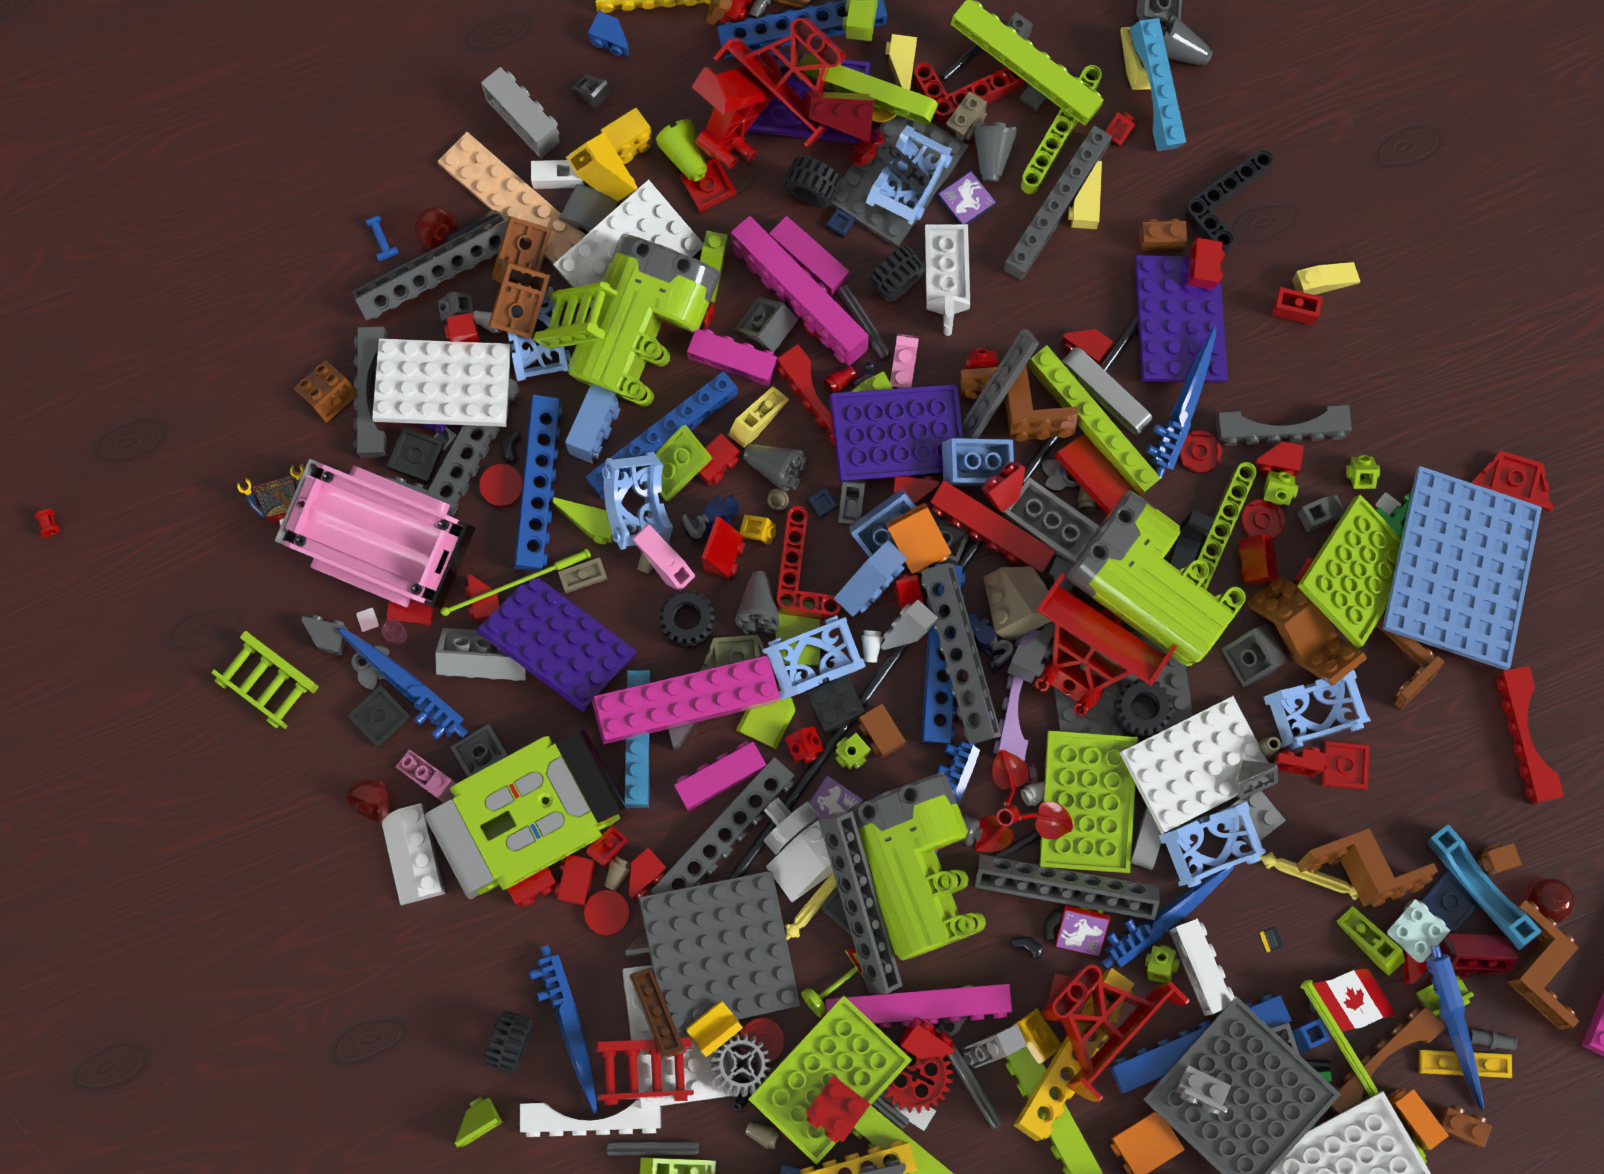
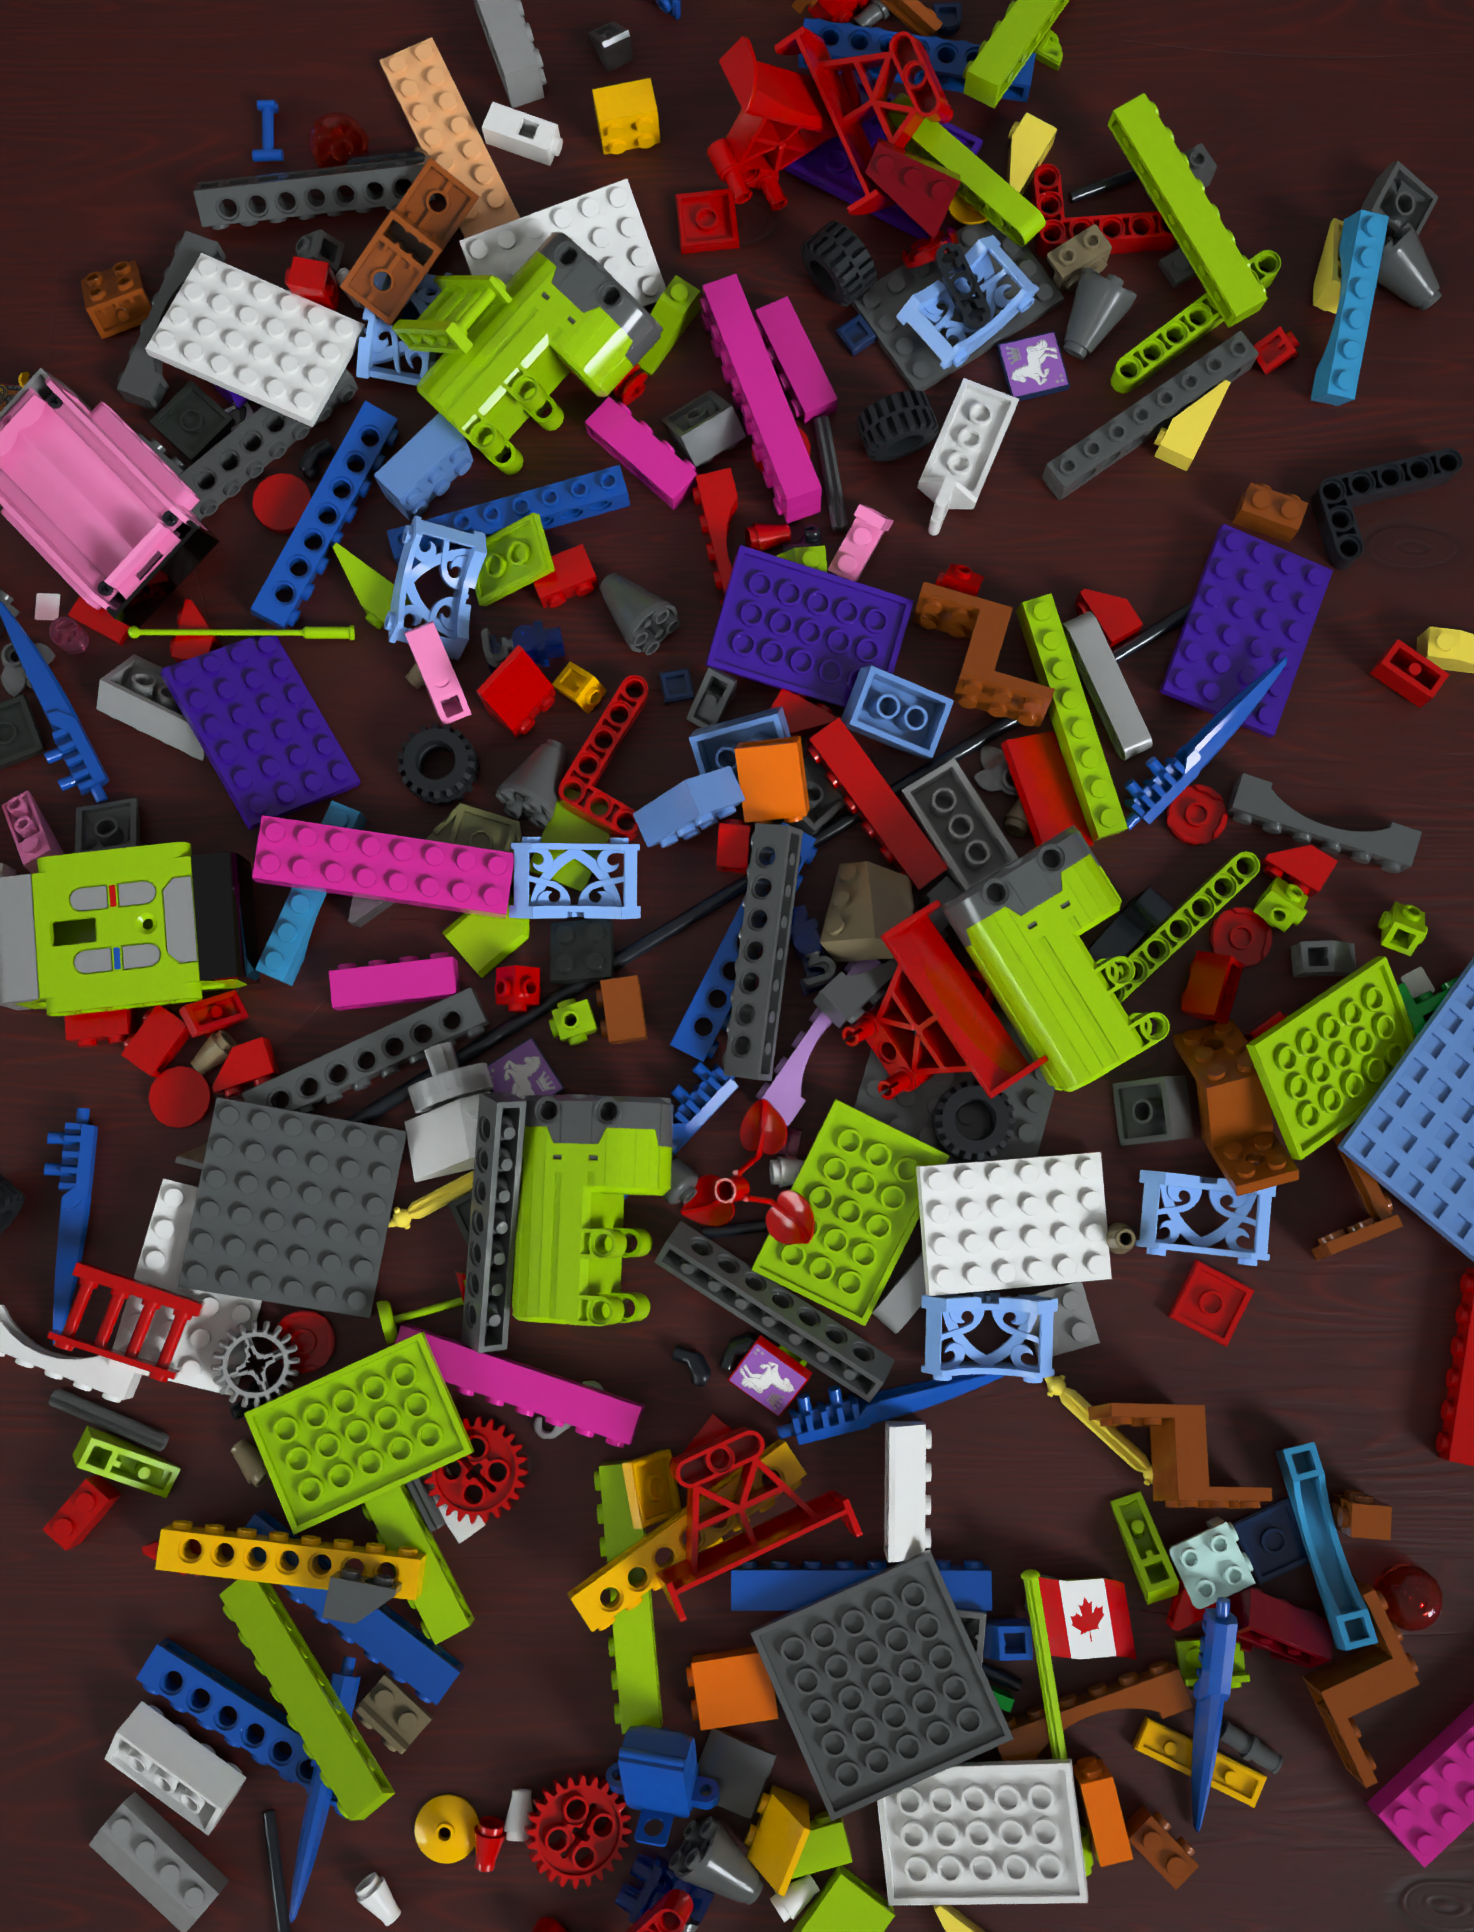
camera: 30 degrees right, 5 degrees up
dark tan plate [558,557,607,594] -> none
dark grey slope [559,184,618,232] -> none
yellow slope [566,132,638,202] -> none
reddish brown tile [629,968,685,1060] -> none
lime cone [656,119,707,181] -> none
yellow panel [686,1000,743,1057] -> none
light yellow slope [728,386,789,448] -> none
dark tan plate [767,488,789,510] -> none
red plate [805,1075,871,1143] -> none
white cone [861,630,883,663] -> none
light grey slope [880,600,938,650] -> none
red slope [900,1017,955,1059] -> none
dark grey axle [935,1025,1002,1129] -> none
light grey slope [961,1024,1027,1070] -> none
dark grey plate [962,329,1039,439] -> none
red slope [981,461,1025,513] -> none
lime brick [1145,945,1180,983] -> none
light grey bracket [1176,1065,1231,1115] -> none
red brick [1188,238,1225,290] -> none
flat silver slope [1237,760,1278,800] -> none
black sticker [1260,927,1283,952] -> none
red plate [1270,747,1329,777] -> none

